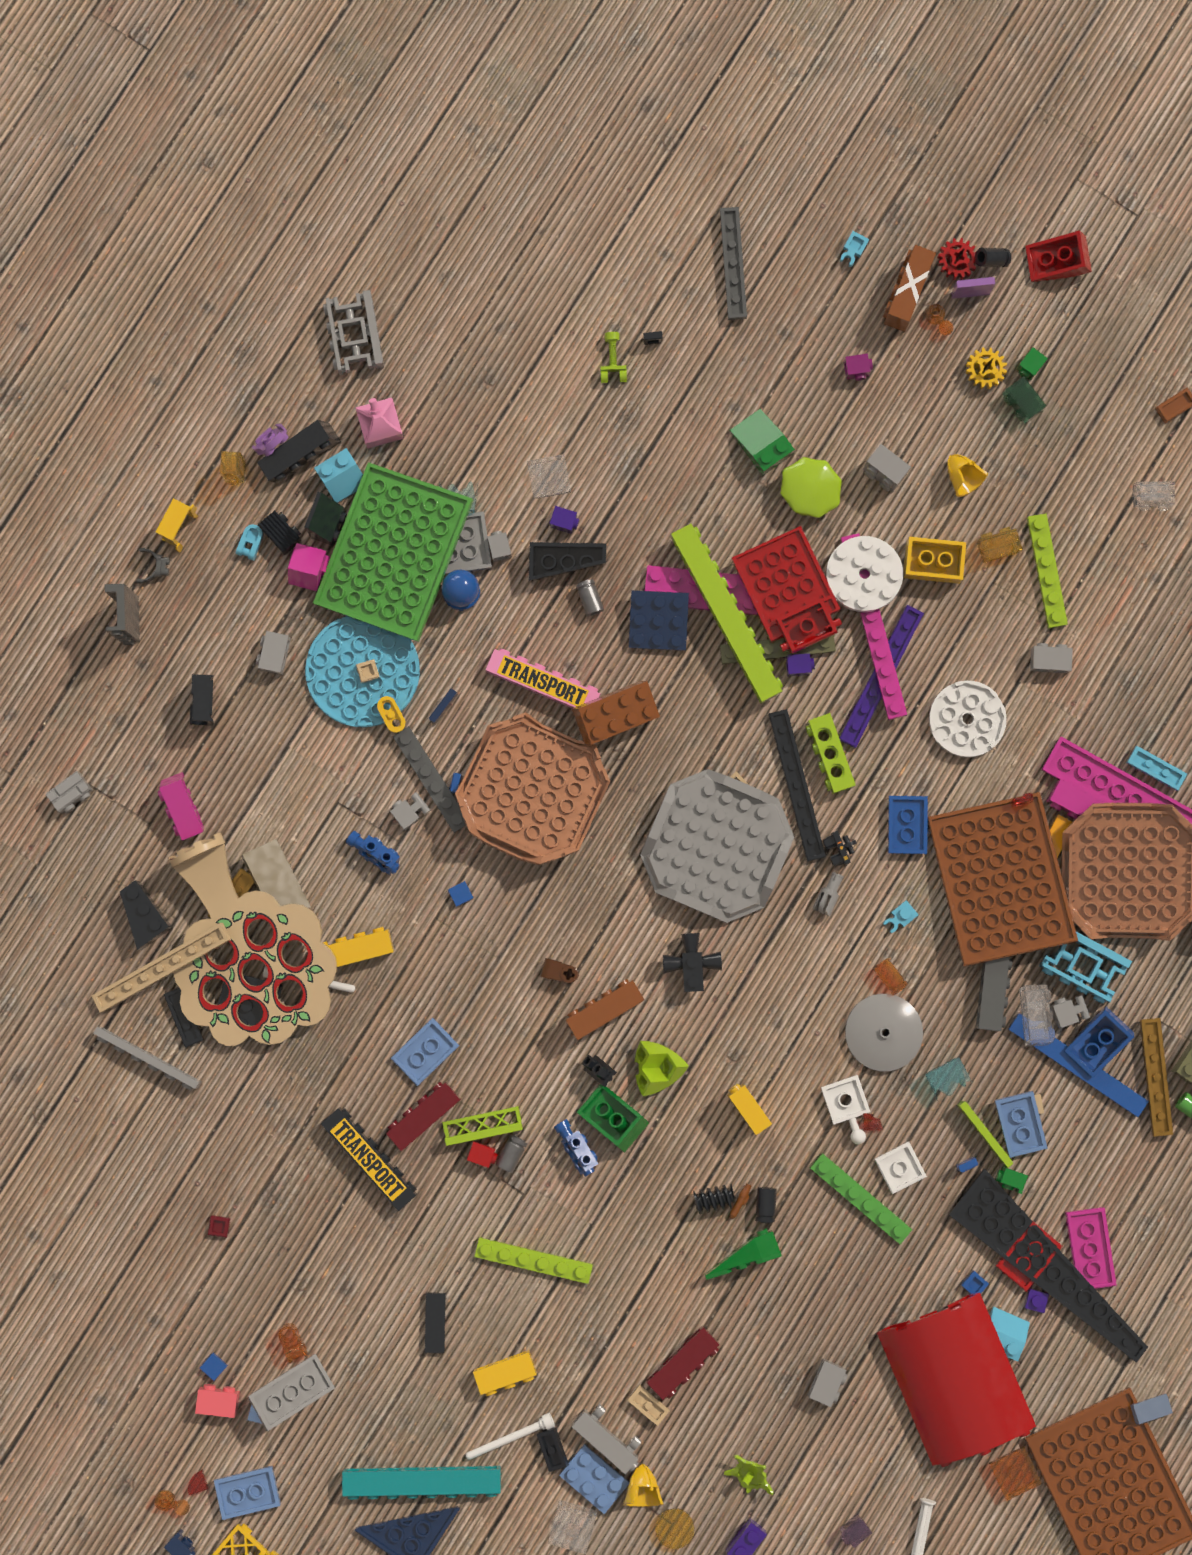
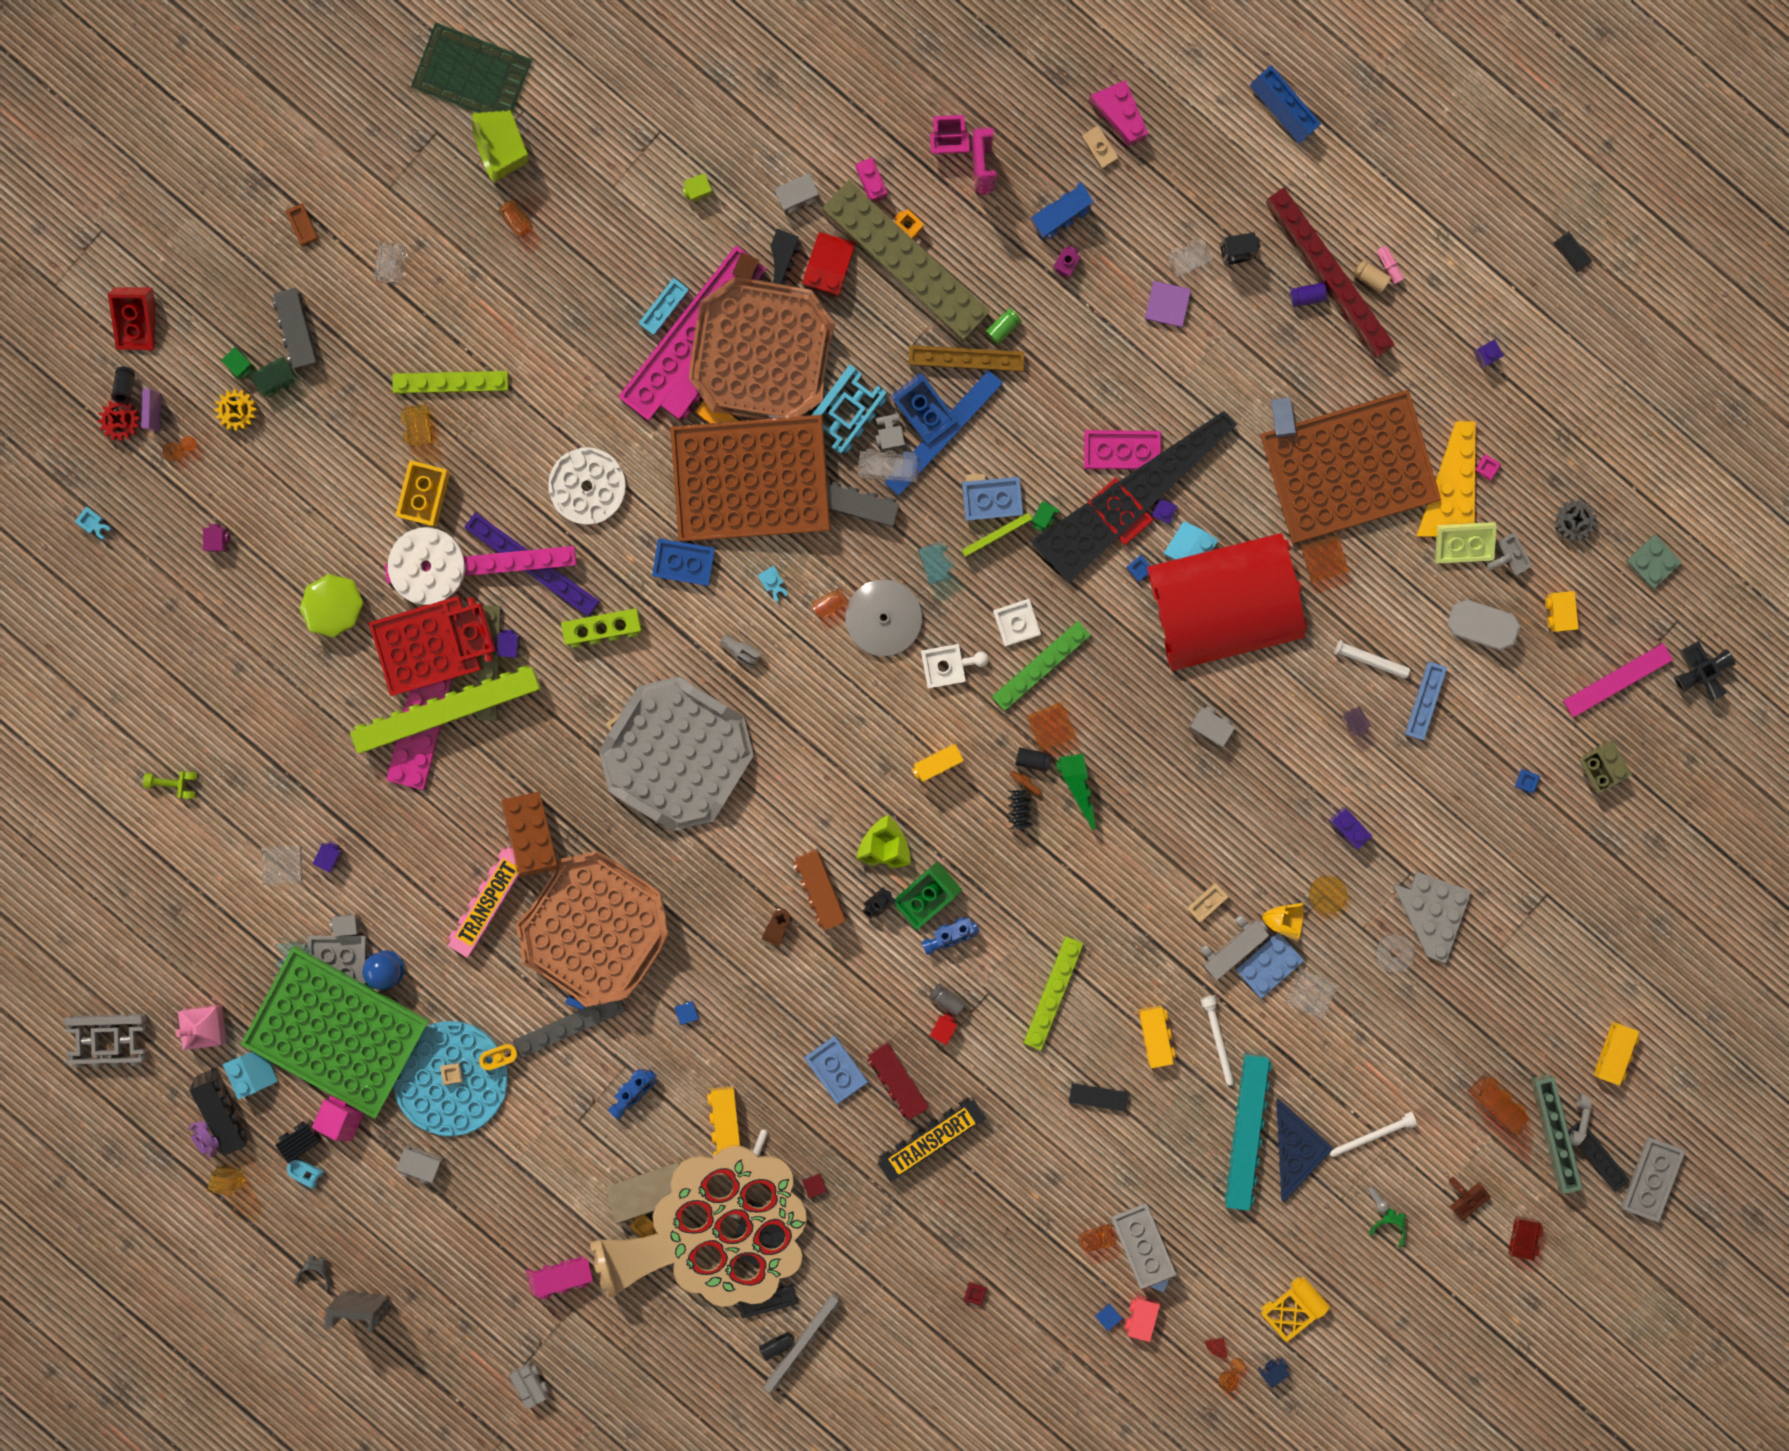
camera: 80 degrees left, 5 degrees up
tan plate [92,923,231,1013] -> none
black wedge [120,880,173,950] -> none
yellow piece [156,498,198,553] -> none
black piece [190,674,214,726] -> none
medium blue plate [214,1466,281,1520] -> none
black slope [304,492,347,546] -> none
light grey brick [390,792,430,831] -> none
dark blue tile [429,689,458,725] -> none
lime fence [442,1106,523,1146] -> none
black wedge [529,542,607,581] -> none
black plate [536,1427,569,1472] -> none
flat silver piece [576,579,604,617] -> none
dark blue plate [629,590,689,650] -> none
black tile [643,331,663,345] -> none
dark red brick [646,1325,720,1400] -> none
black brick [663,933,722,992] -> none
dark grey plate [720,207,747,320] -> none
lime piece [724,1455,774,1495] -> none
slope [729,409,795,476] -> none
black tile [768,709,826,862] -> none
black hips [823,830,857,866] -> none
clear red tile [862,1113,882,1131] -> none
light grey brick [863,444,911,493] -> none
dark orange brick [883,245,936,332] -> none
yellow helmet [947,454,988,497] -> none
blue tile [956,1157,978,1173] -> none
clear red tile [1011,792,1034,807] -> none
light grey brick [1030,643,1073,673] -> none
none -> dark grey brick [272,288,320,370]
none -> black hinge [759,1332,794,1361]
none -> dark red tile [802,1173,827,1199]
none -> clear orange plate [1026,701,1076,751]

